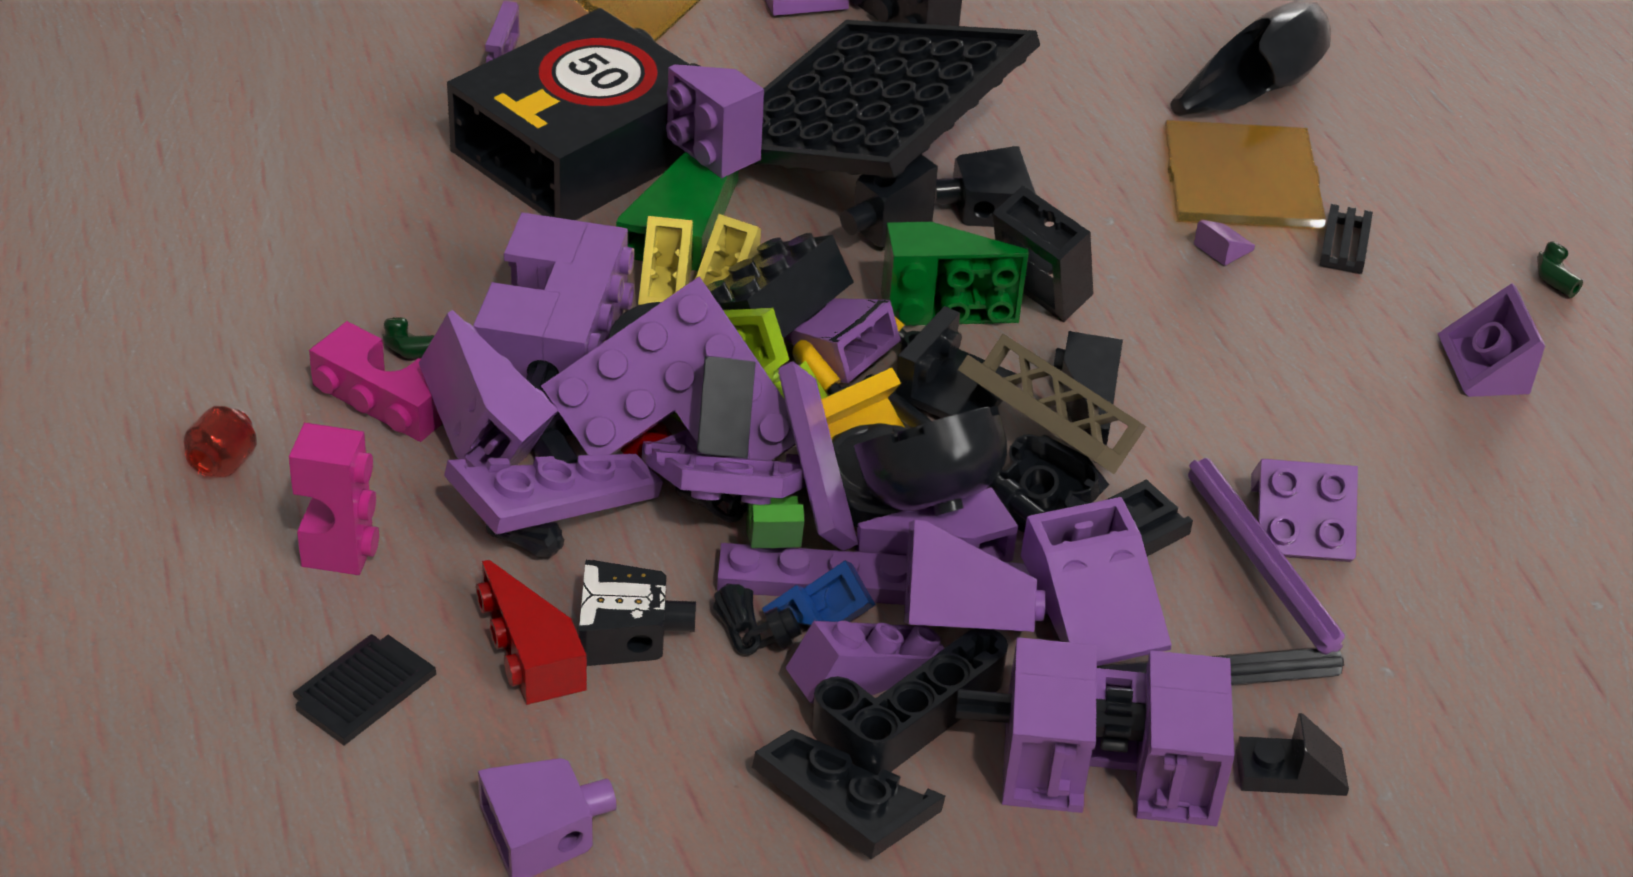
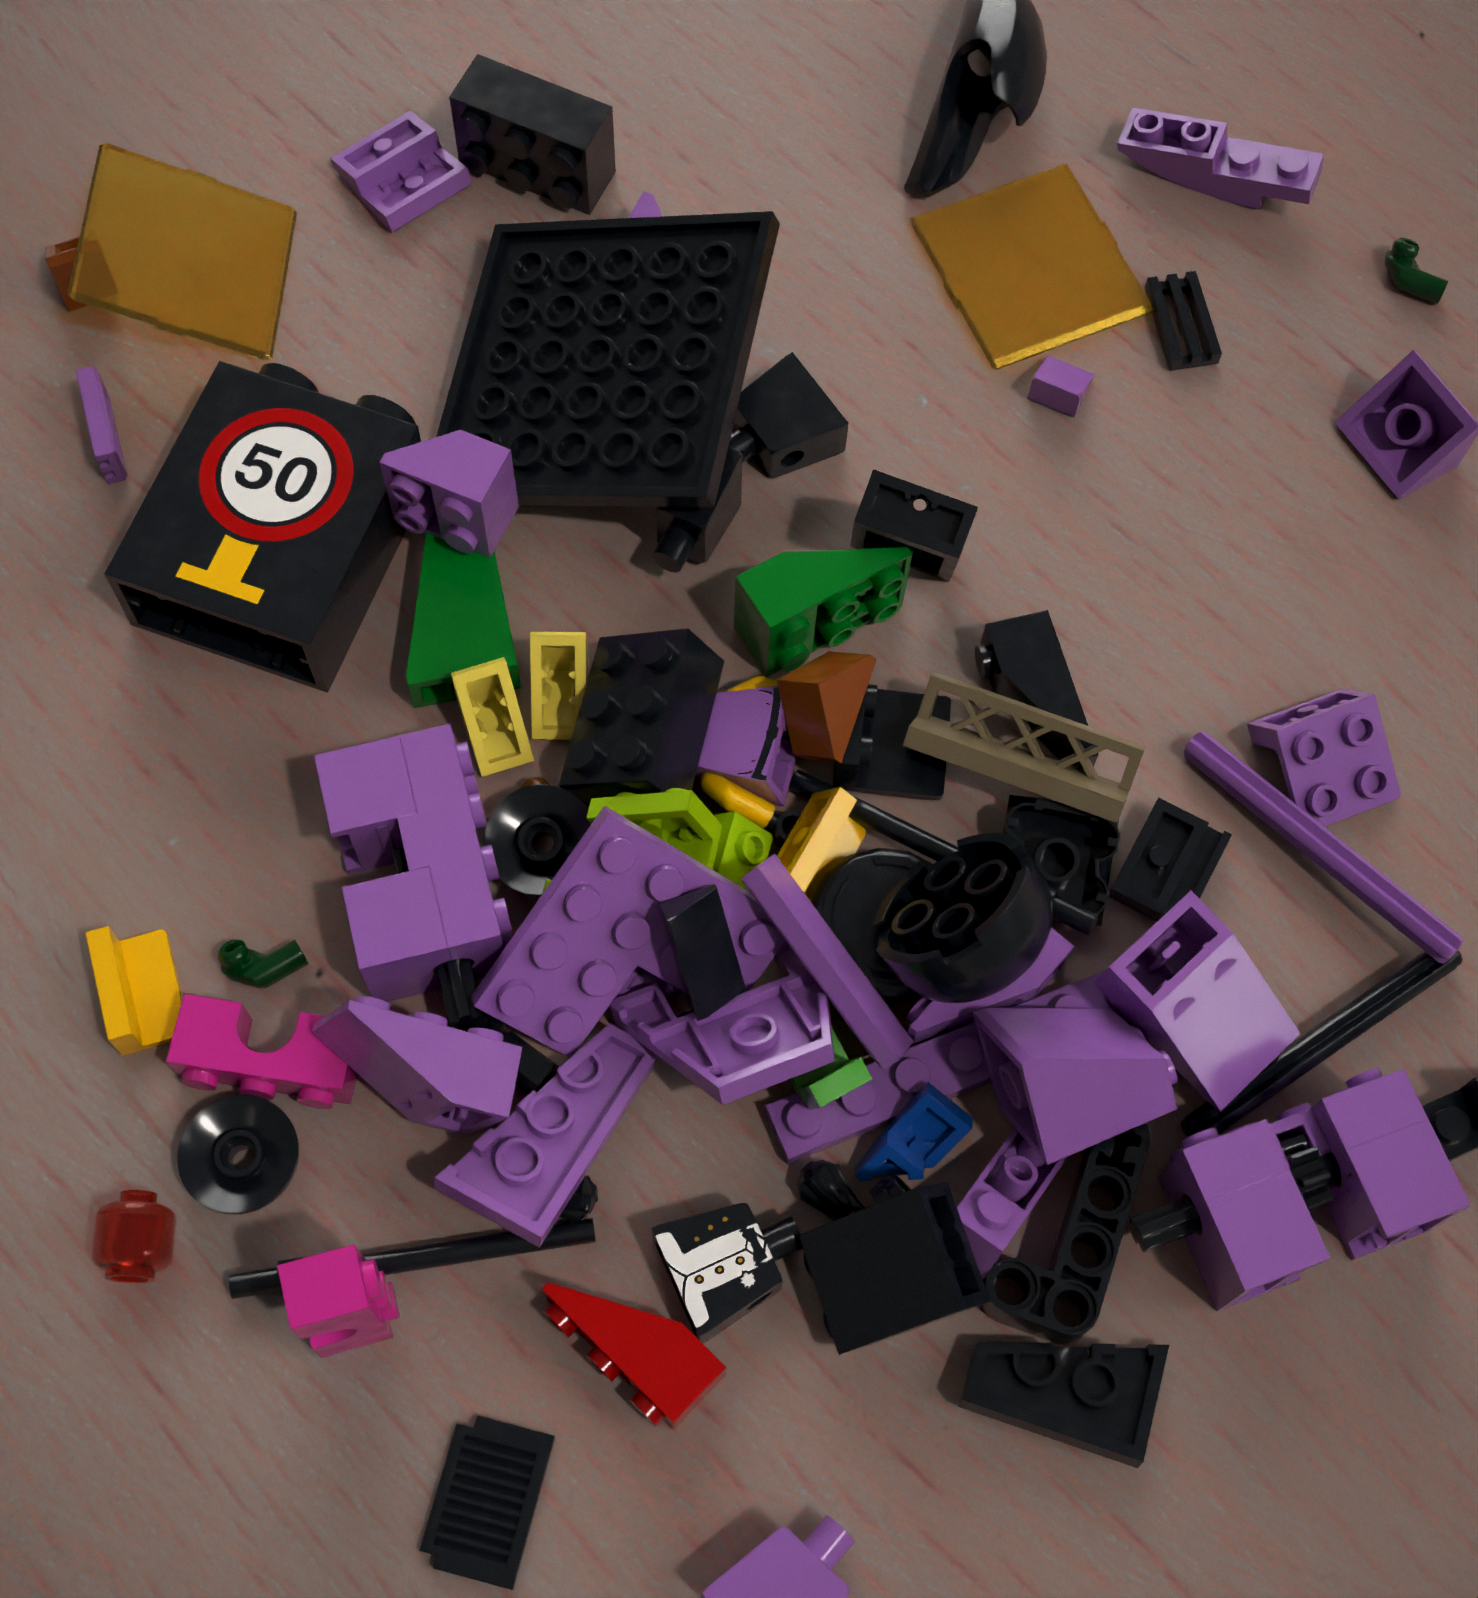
camera: 25 degrees left, 25 degrees up
none -> yellow panel [85,926,183,1056]
none -> black dish [177,1095,299,1215]
none -> black bar [229,1218,596,1299]
none -> dark orange slope [777,651,877,763]
none -> black brick [799,1182,990,1355]
none -> medium lavender slope [1117,107,1324,209]

